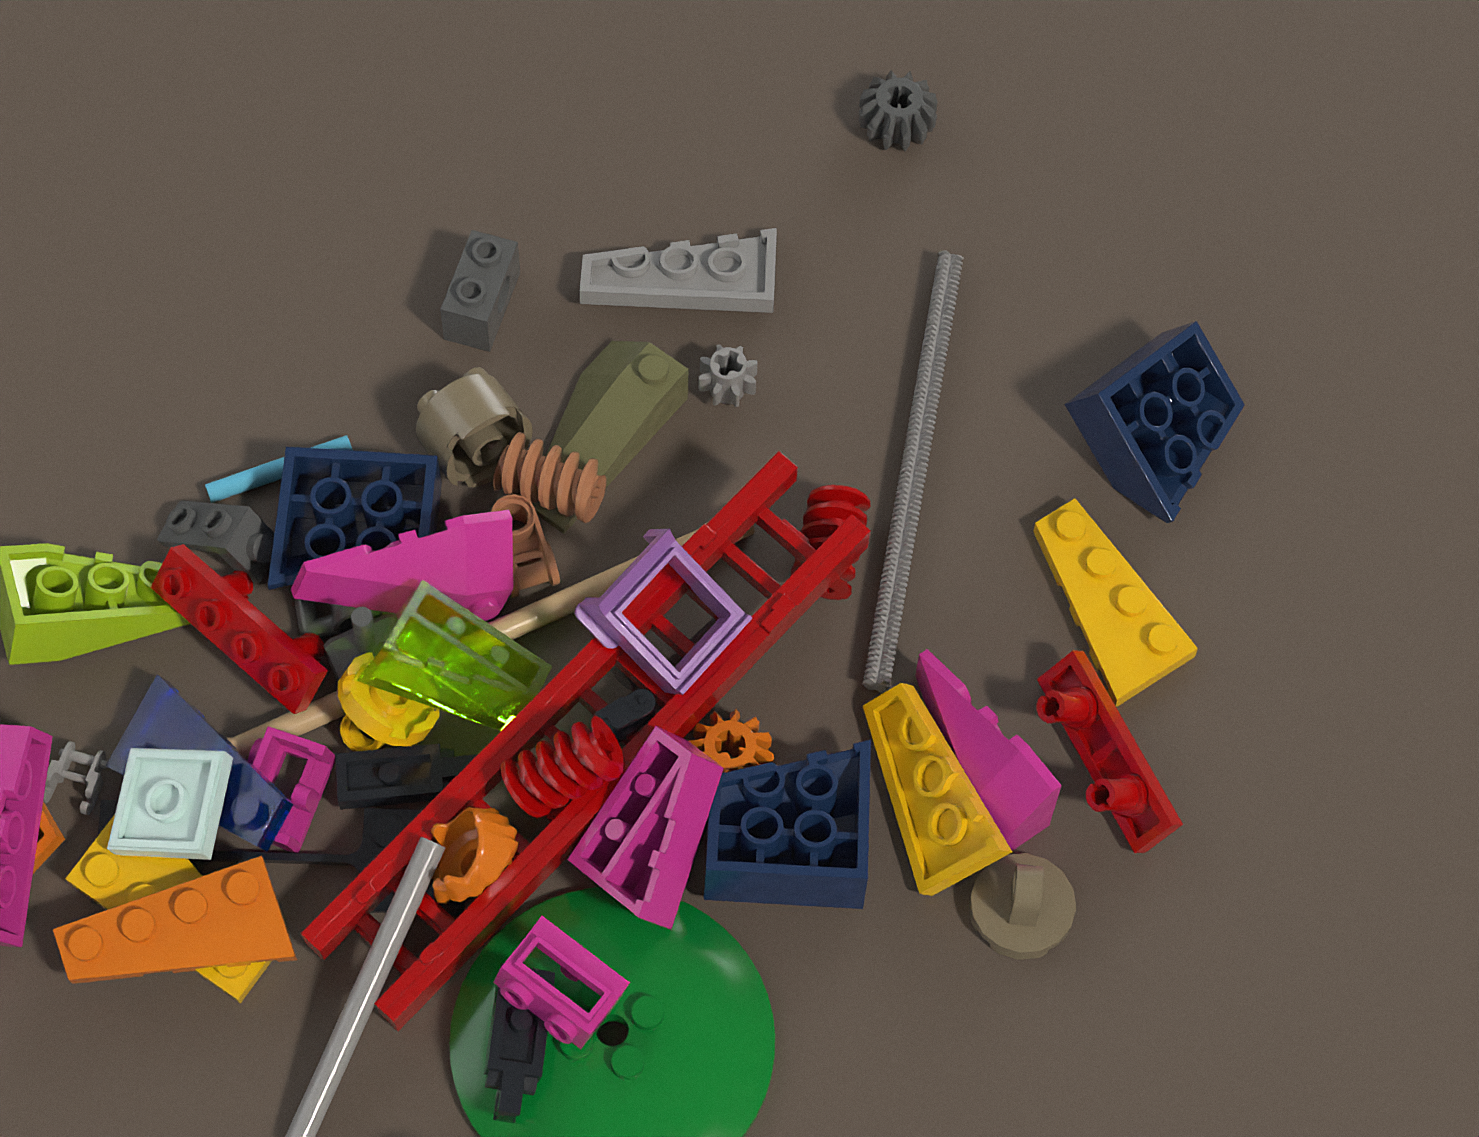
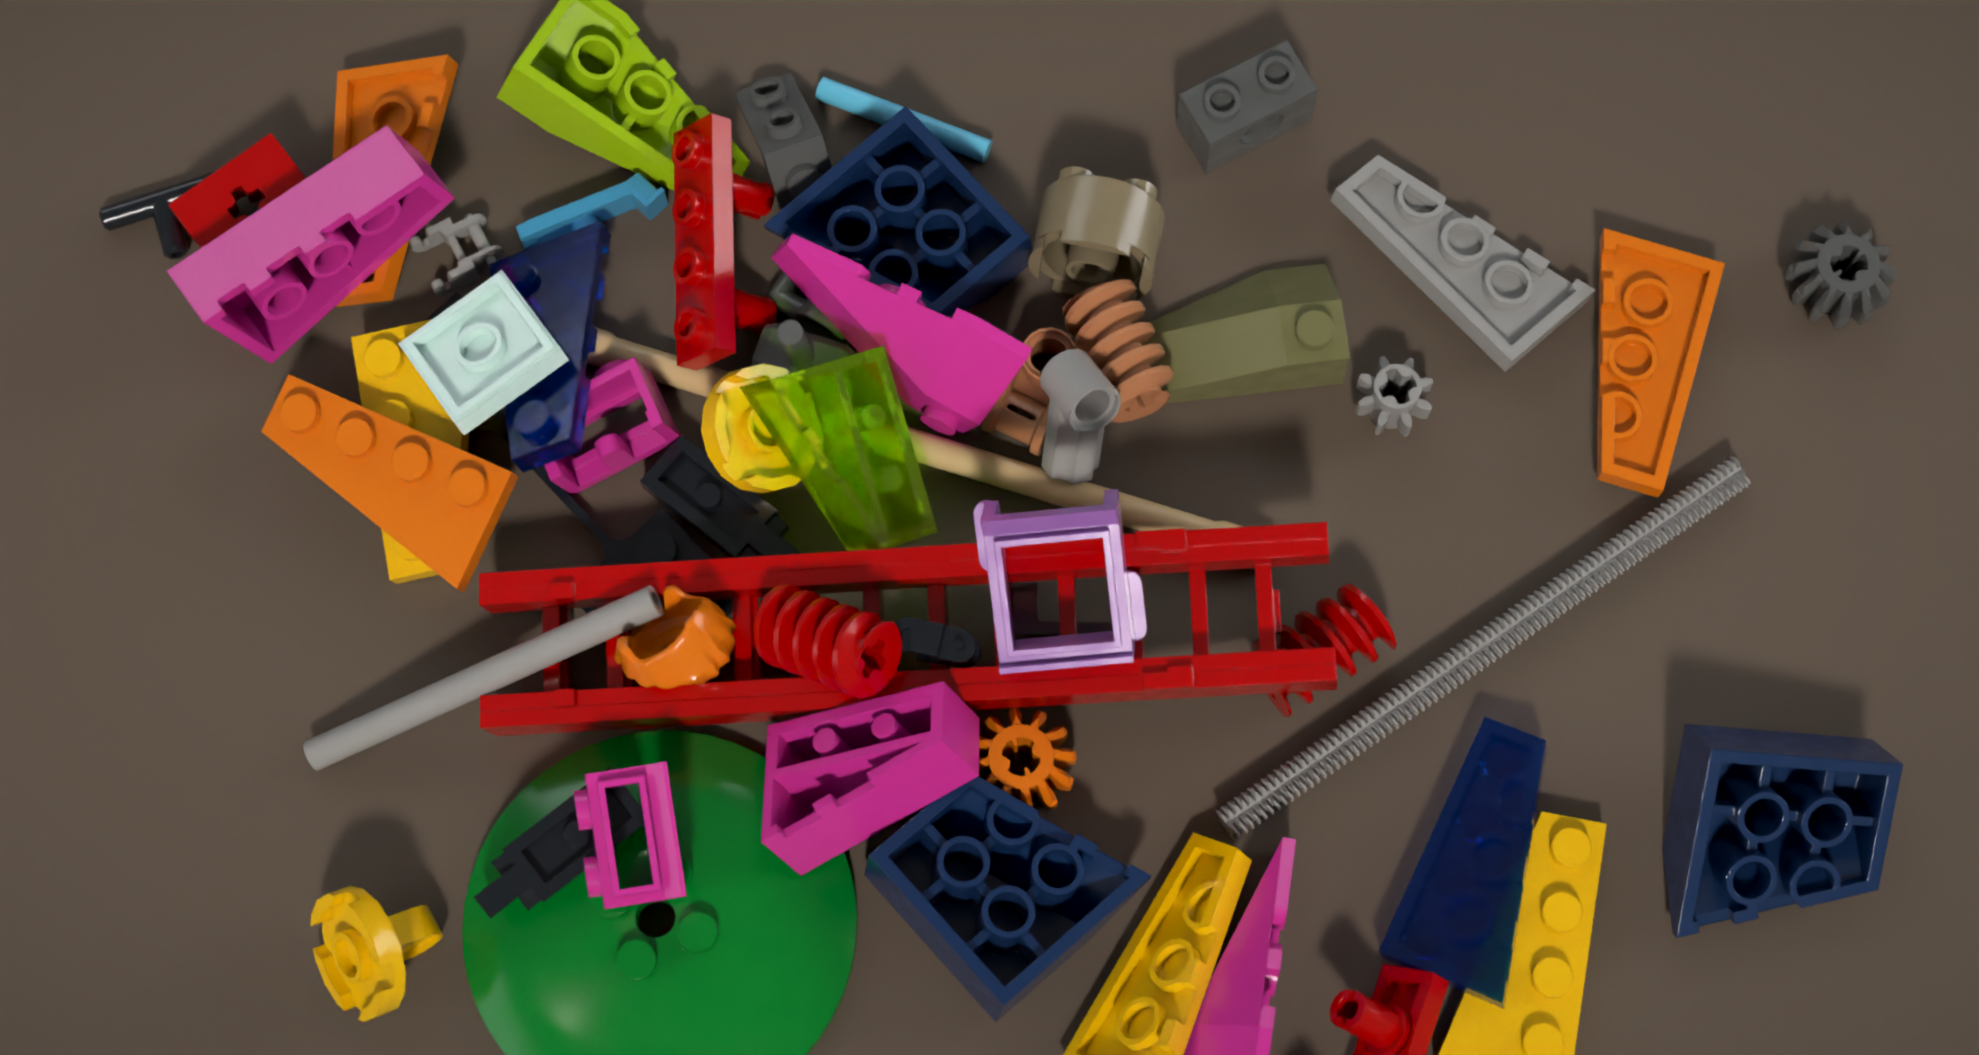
camera: 50 degrees right, 10 degrees up
none -> dark azure piece [515,172,669,250]
none -> light grey piece [1040,349,1121,484]
none -> clear blue wing [1379,717,1547,1009]
none -> orange wing [1597,228,1725,498]

